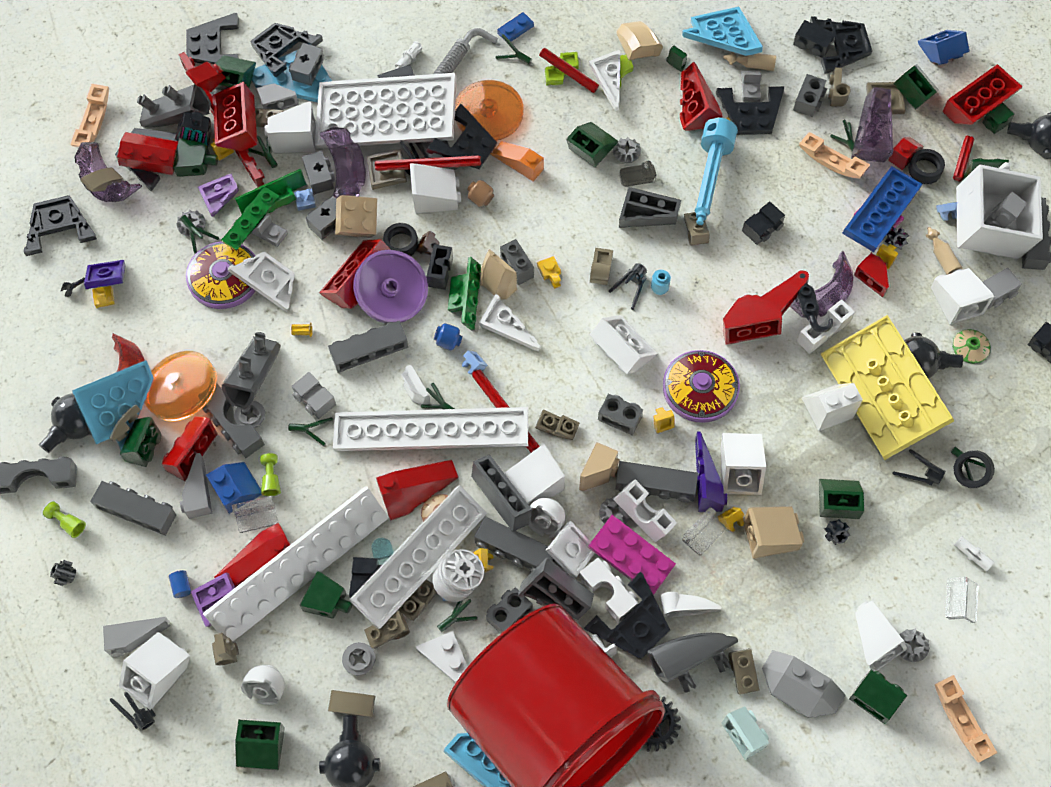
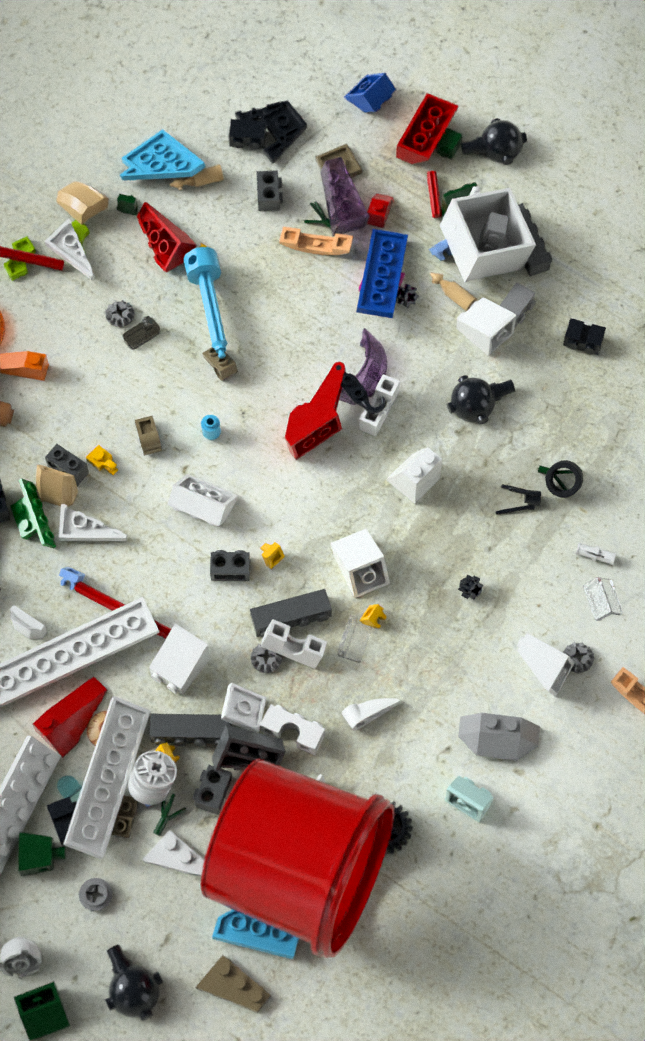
camera: 25 degrees left, 0 degrees up
dark tan slope [328,690,376,717] -> none
dark tan plate [364,611,410,649] -> none
dark green plant [421,383,455,410] -> none
blue head [433,323,463,350] -> none
dark grey brick [471,455,532,532] -> none
white cylinder [528,498,565,538] -> none
dark tan slope [535,409,580,440] -> none
dark green slope [566,122,618,168] -> none
tan slope [579,442,620,491] -> none
black wing [584,572,671,659] -> none
dark pink plate [588,515,676,595] -> none
black plant [609,263,647,310] -> none
dark grey wedge [619,187,682,228] -> none
dark grey piece [647,632,738,693] -> none
dish [663,350,740,423] -> none
dark purple wedge [695,431,727,512] -> none
black wing [716,86,784,135] -> none
dark tan plate [728,648,760,695] -> none
light grey slope [741,71,762,102] -> none
black brick [742,201,785,245] -> none
tan slope [744,506,804,559] -> none
dark green slope [819,479,864,519] -> none
light yellow piece [821,315,954,460] -> none
dark tan plate [828,67,851,107] -> none
dark green slope [849,670,907,724] -> none
red slope [854,252,889,297] -> none
yellow tile [876,244,899,269] -> none
dark green slope [893,64,939,110] -> none
black tyre [908,149,945,184] -> none
tan dish [952,329,991,364] -> none

